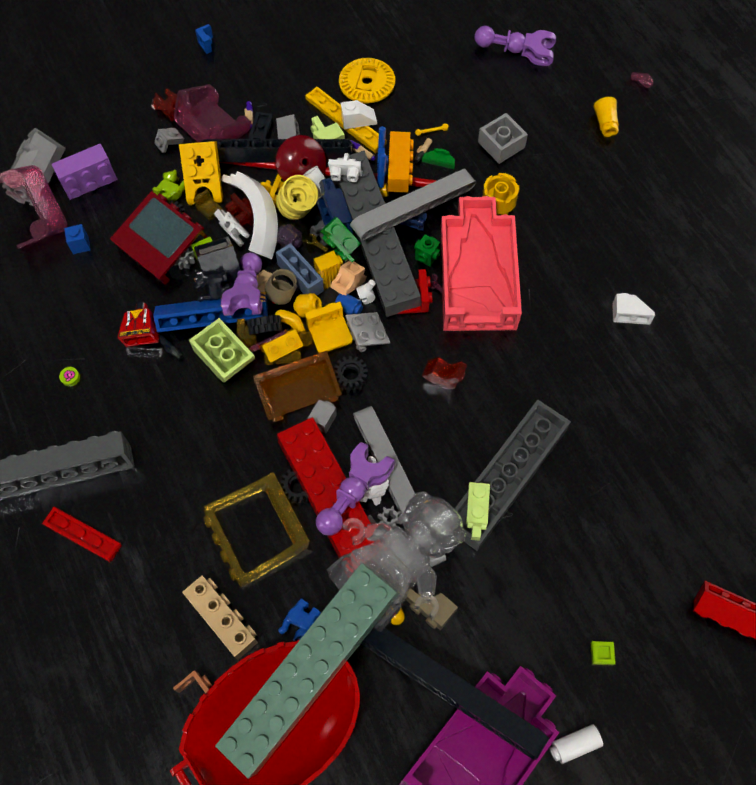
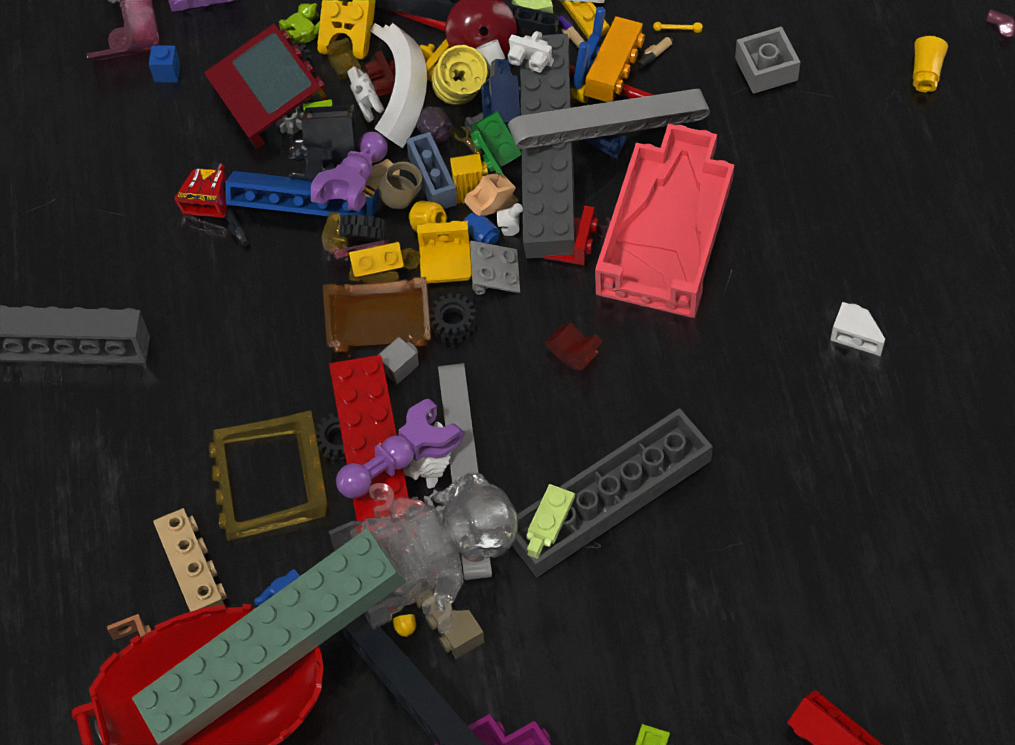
camera: 20 degrees right, 5 degrees down
red tile [42,507,122,563] -> none
lime tile [59,367,80,386] -> none
yellowish green brick [189,318,255,382] -> none
yellow arm [275,310,306,336] -> none
green brick [414,235,441,267] -> none
green tile [422,148,455,169] -> none
yellow brick [482,173,519,215] -> none

